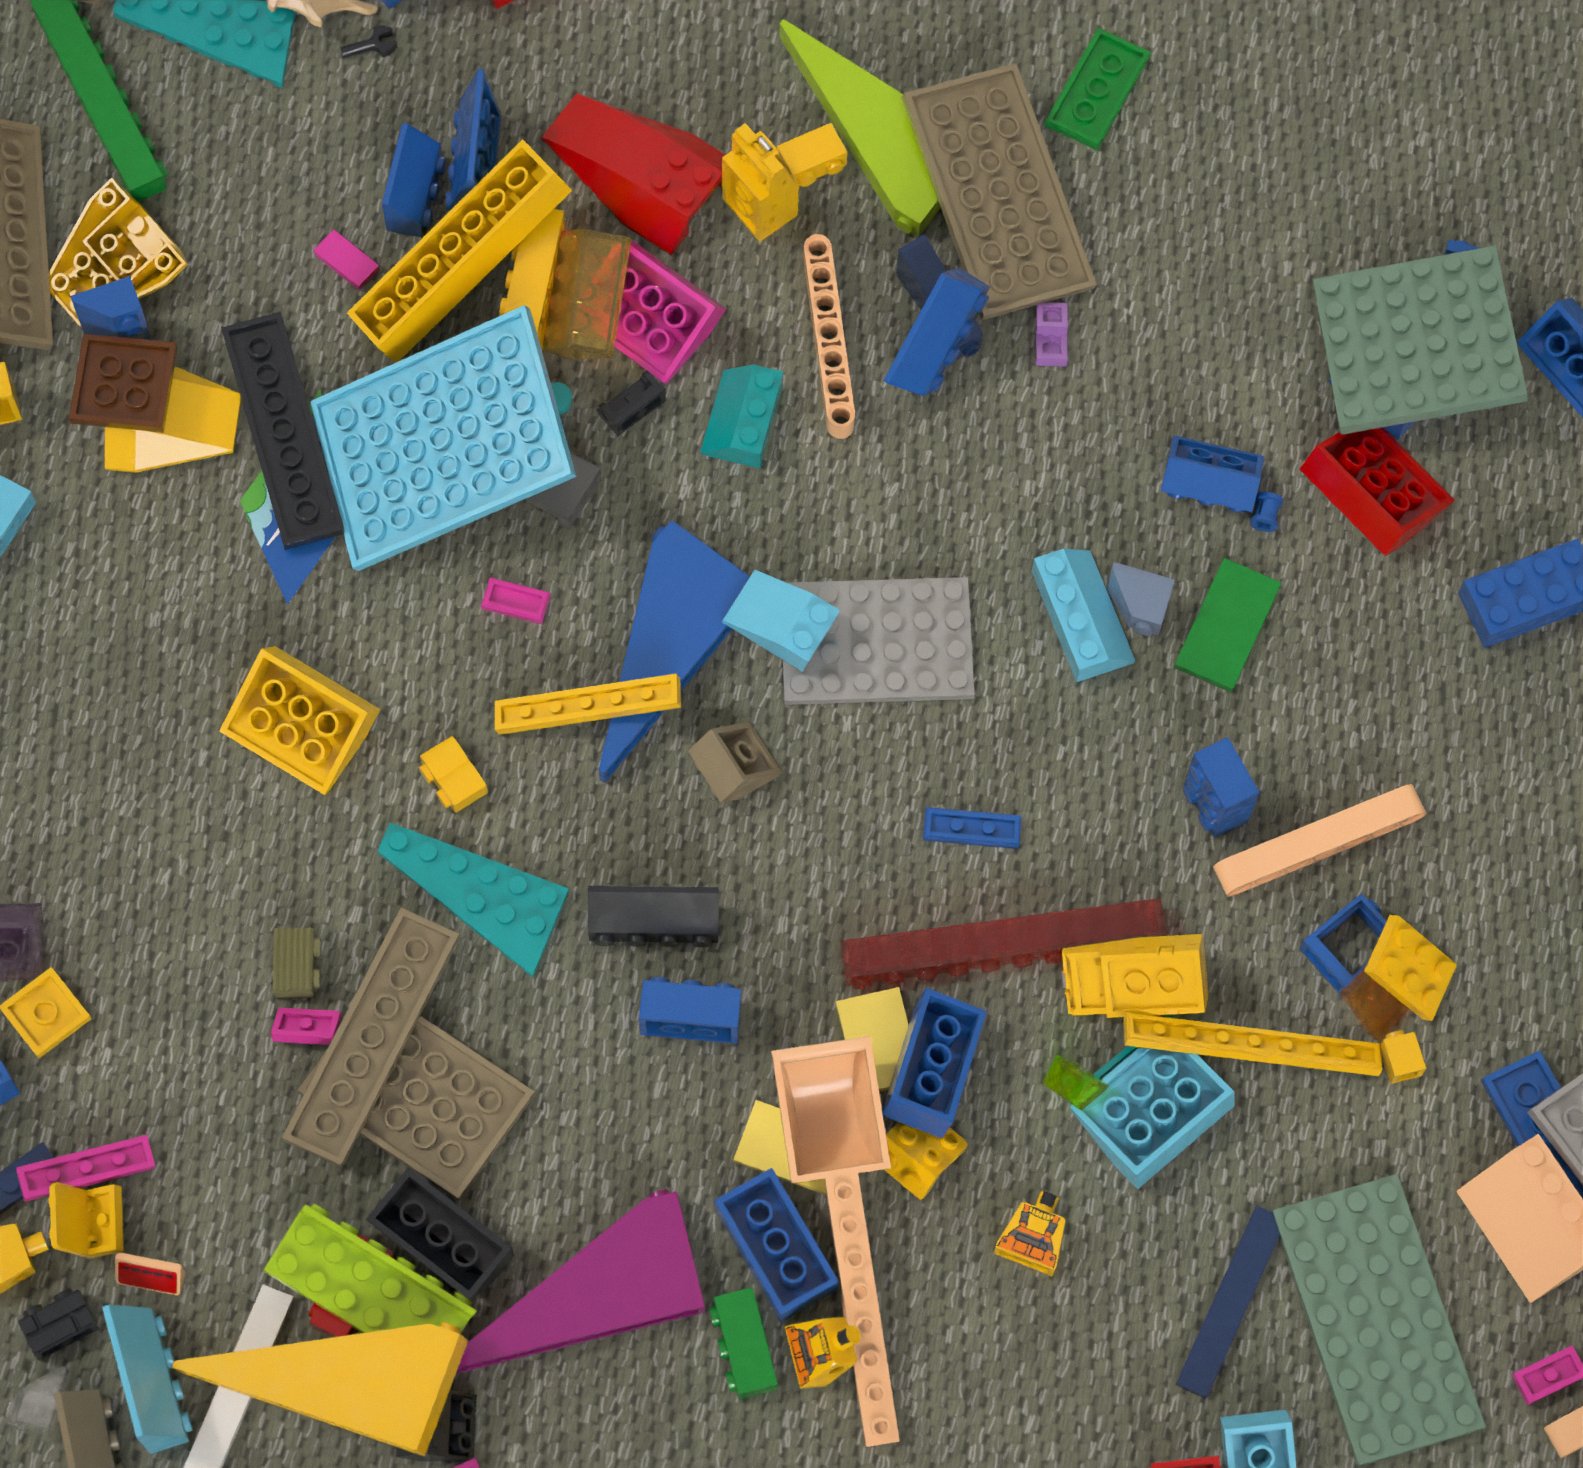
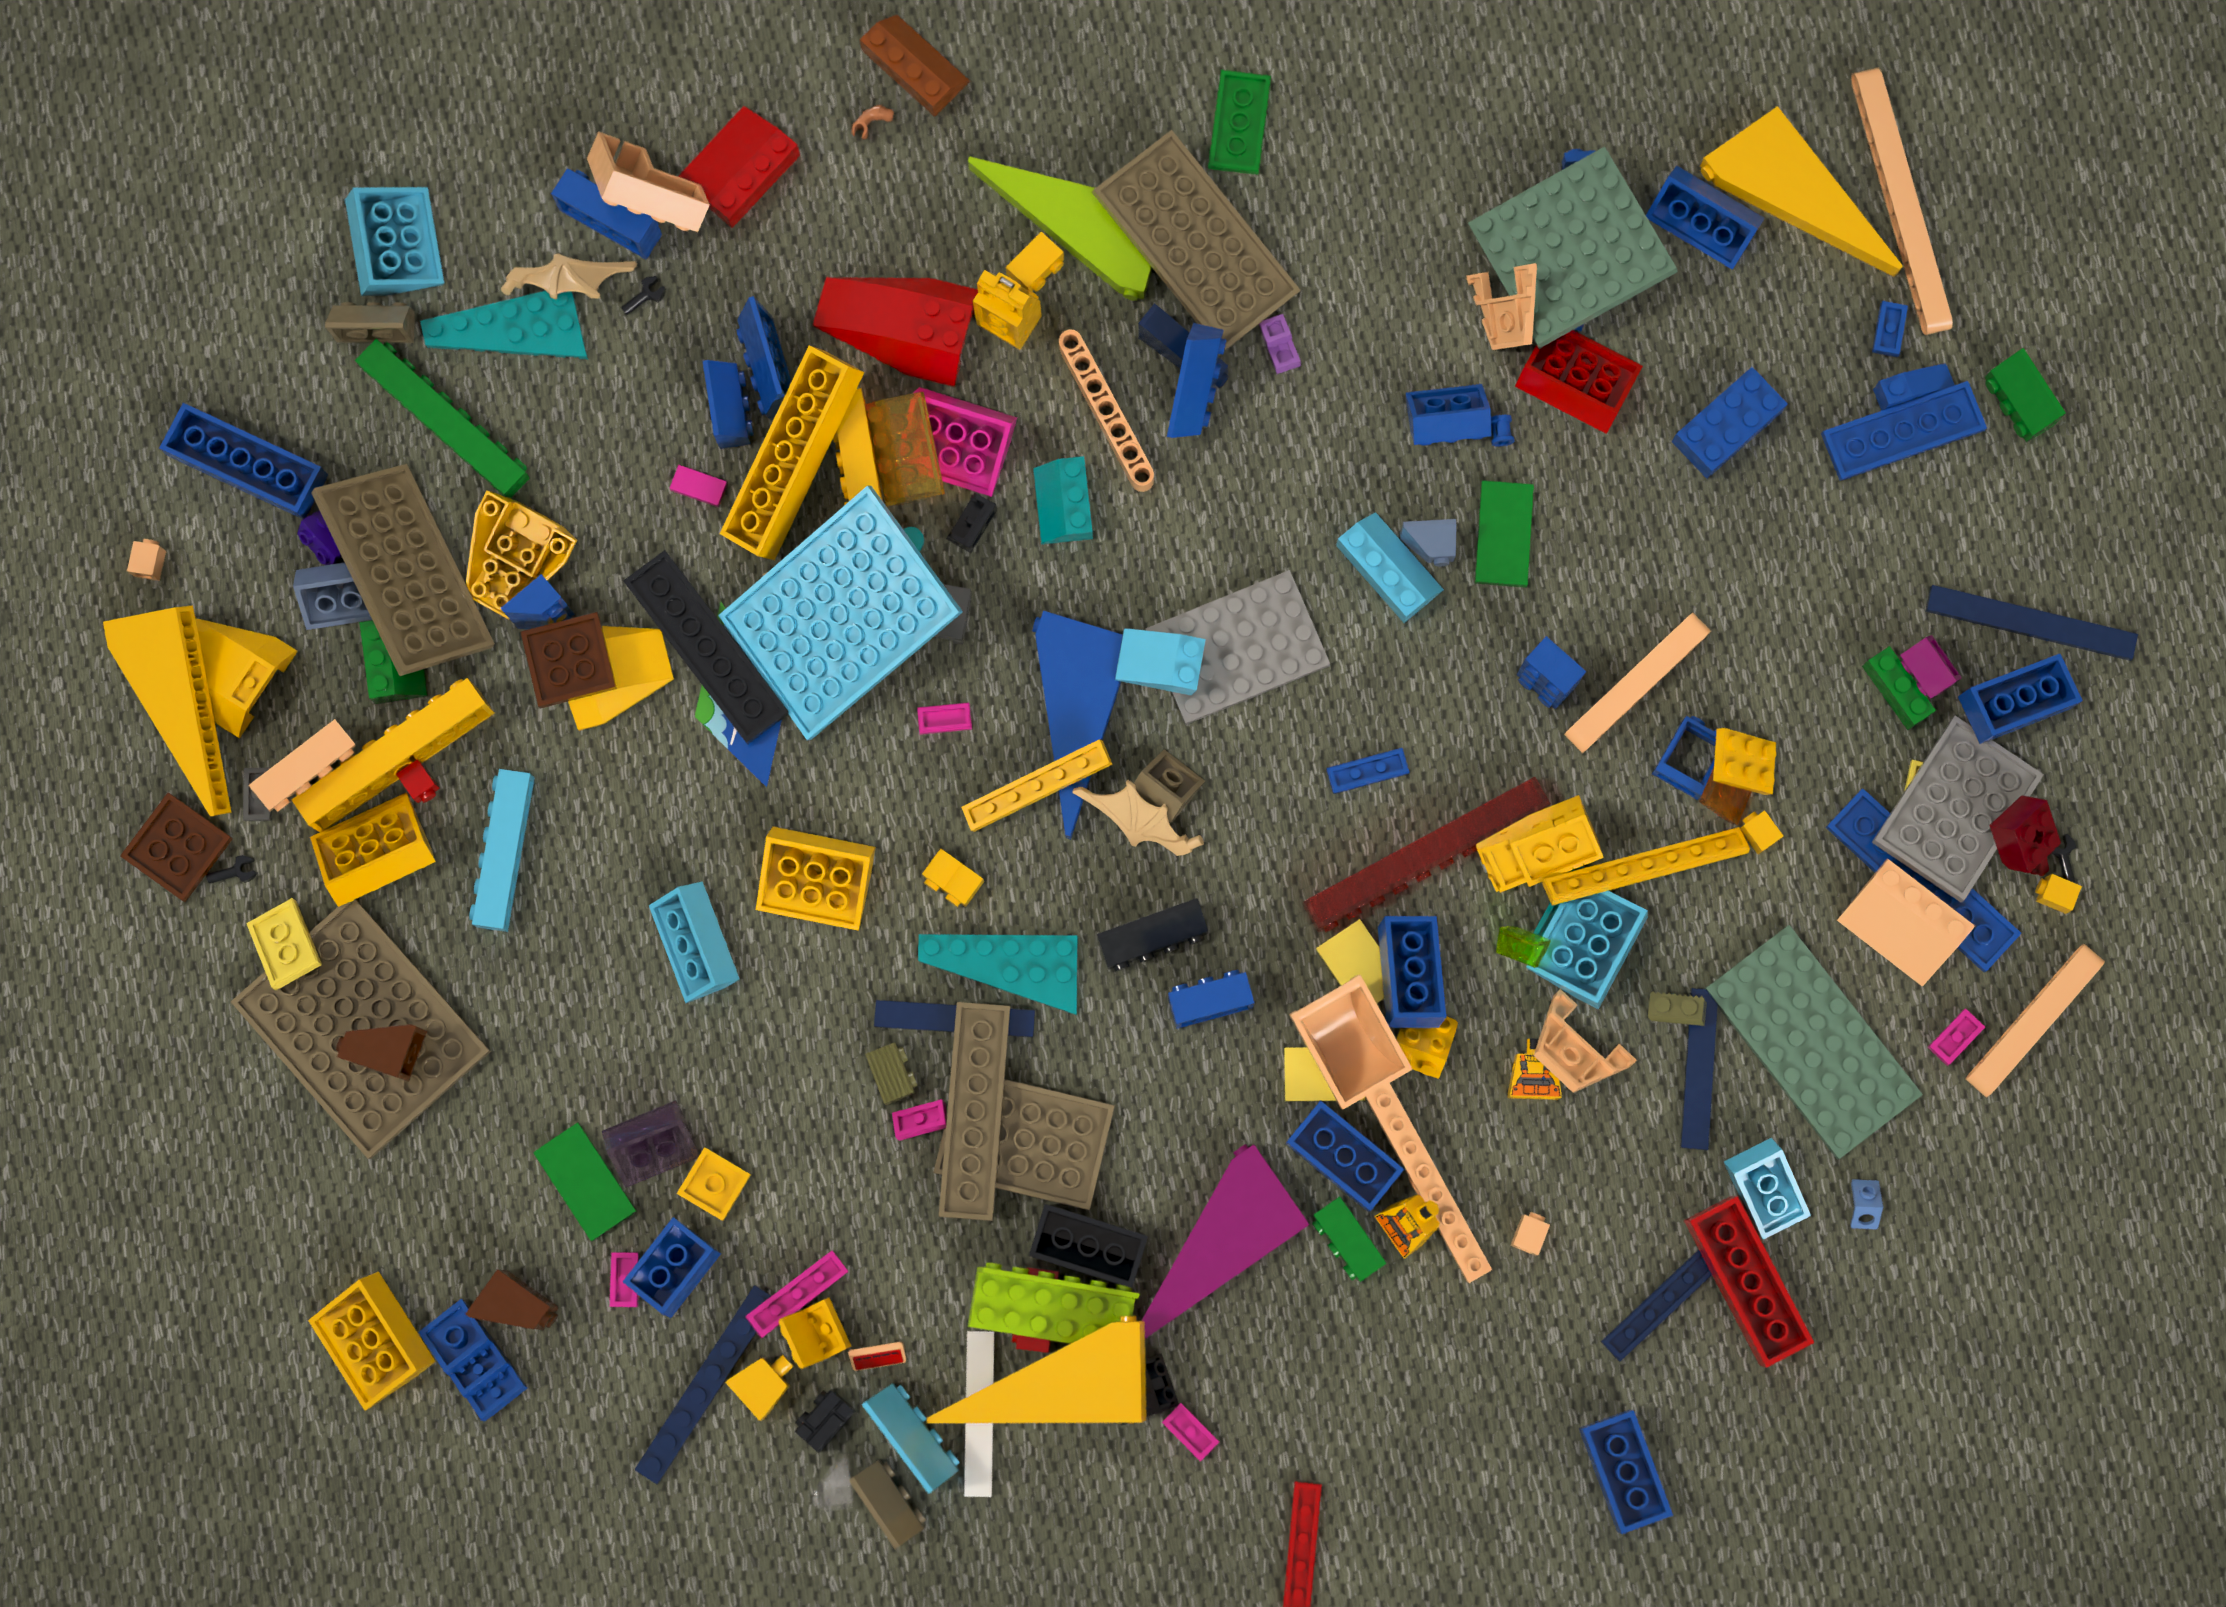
camera: 15 degrees left, 10 degrees up
none -> medium azure slope [649,882,740,1003]
none -> dark blue tile [874,1000,1035,1038]
none -> tan animal [1073,780,1204,856]
none -> light nougat wing [1466,263,1537,350]
none -> light nougat brick [1510,1212,1550,1256]
none -> light nougat wing [1534,989,1637,1093]
none -> olive brick [1648,991,1707,1026]

